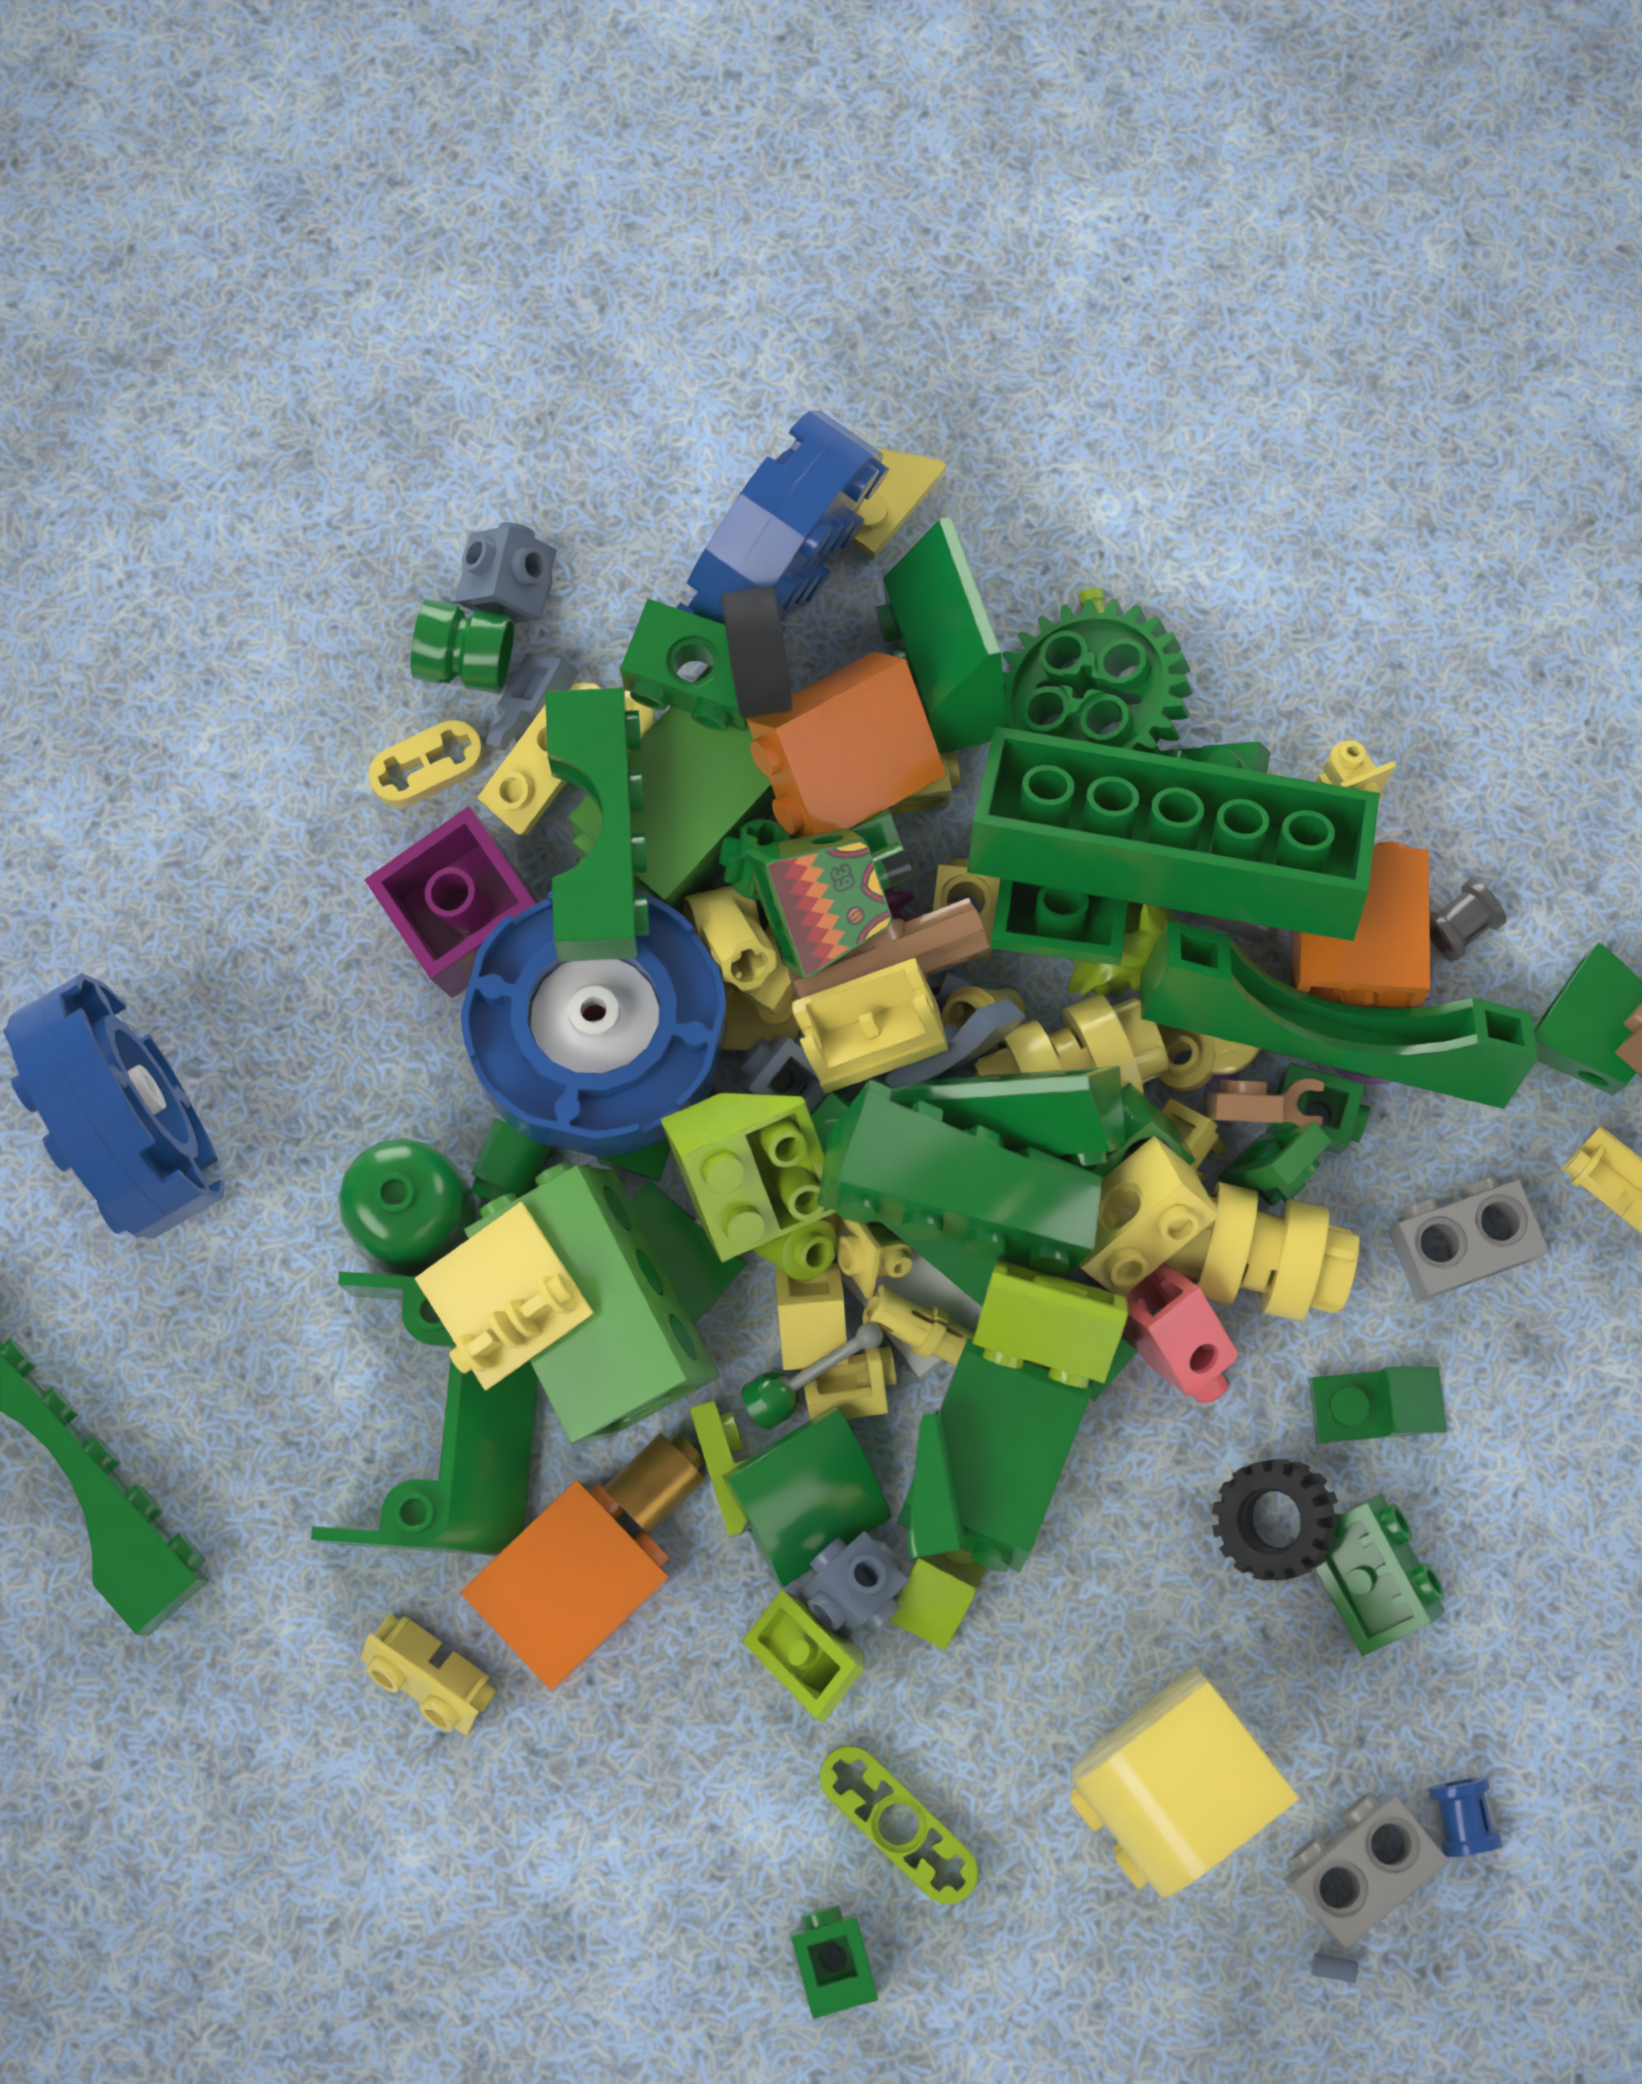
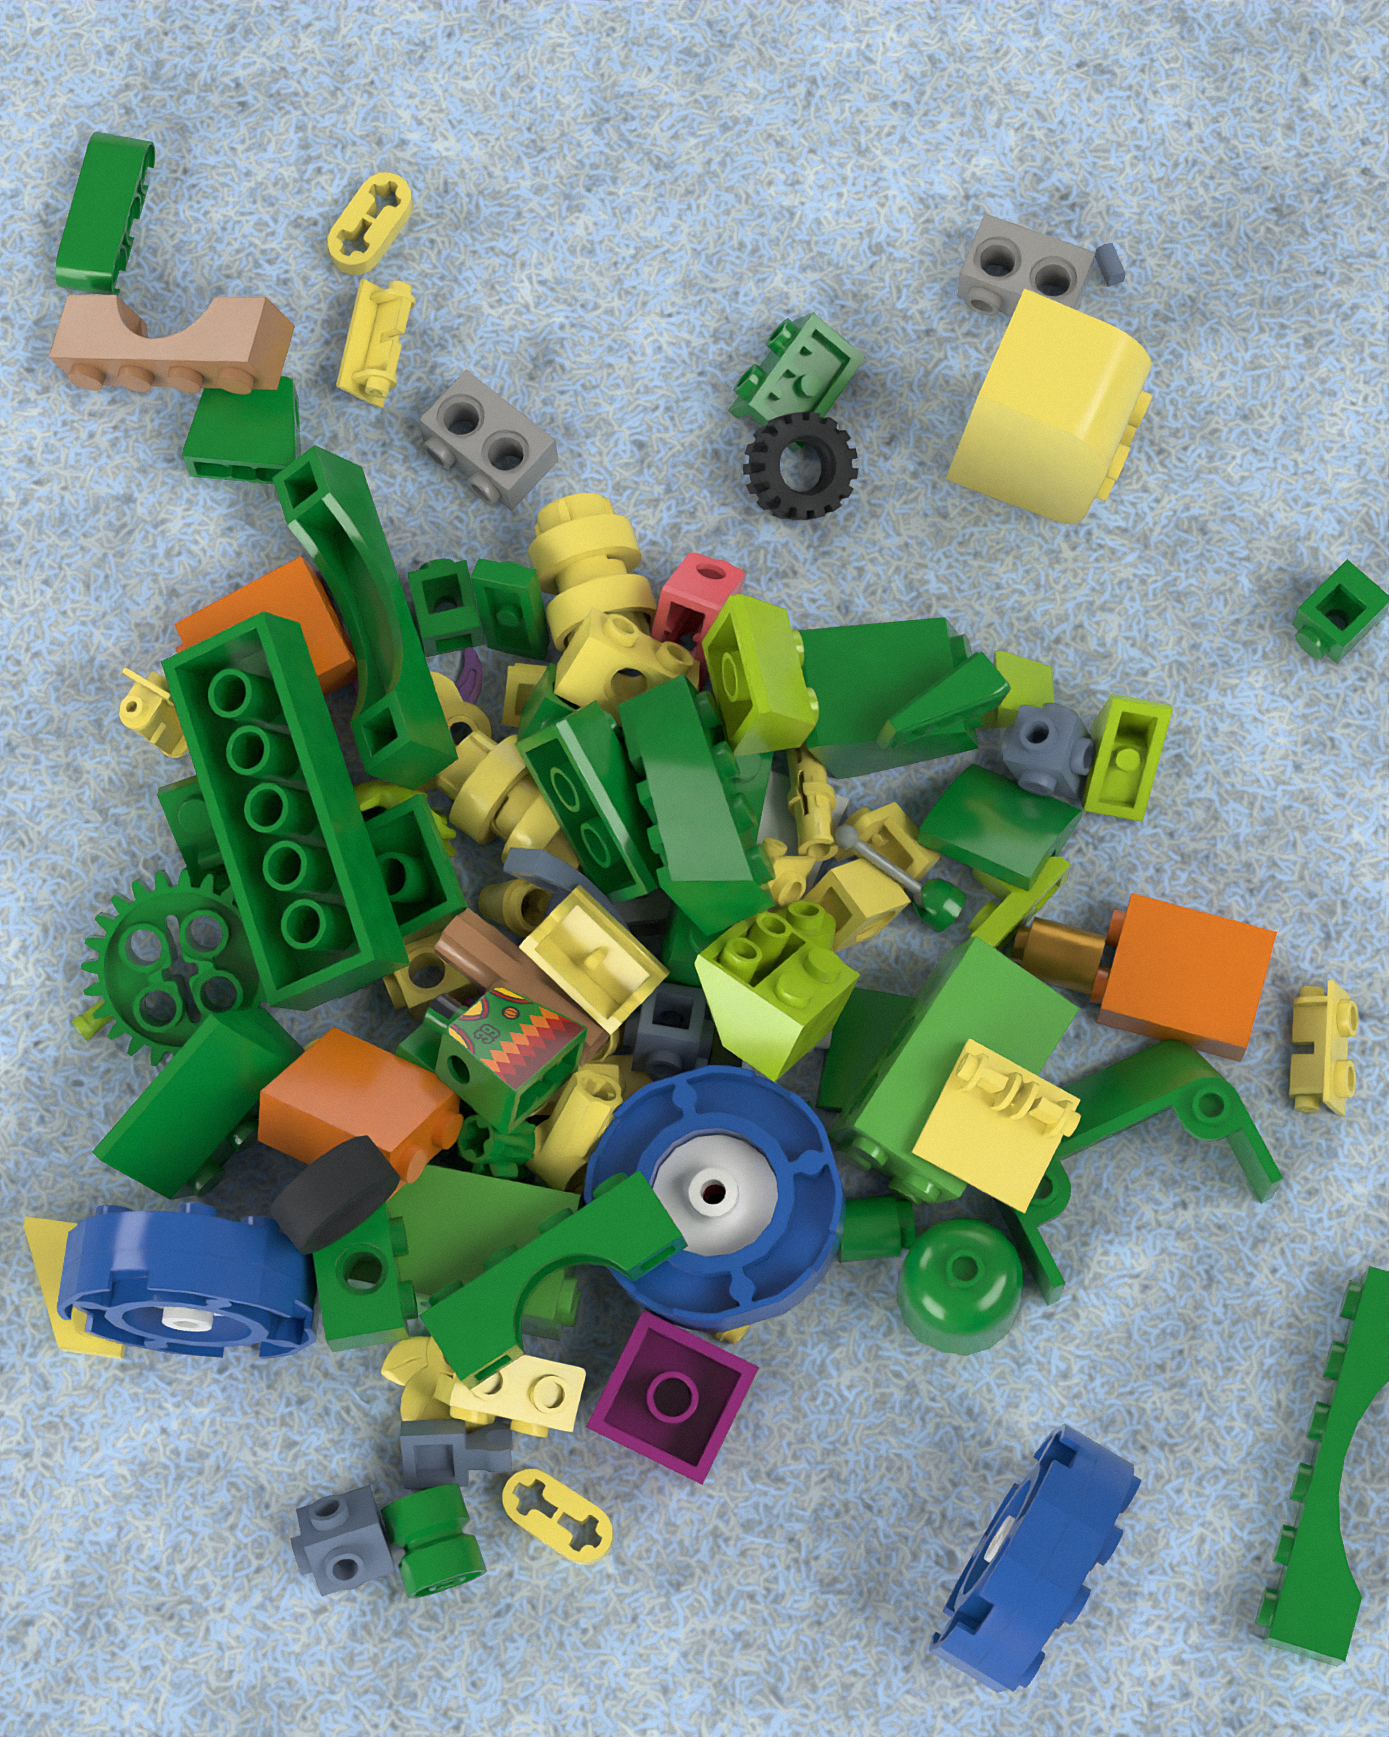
camera: 115 degrees left, 5 degrees down
lime beam [820,1745,978,1904] -> none
medium nougat plate [1203,1078,1324,1126] -> none
green slope [1309,1366,1447,1444] -> none
blue bush [1428,1777,1503,1857] -> none
dark grey bush [1429,879,1506,961] -> none

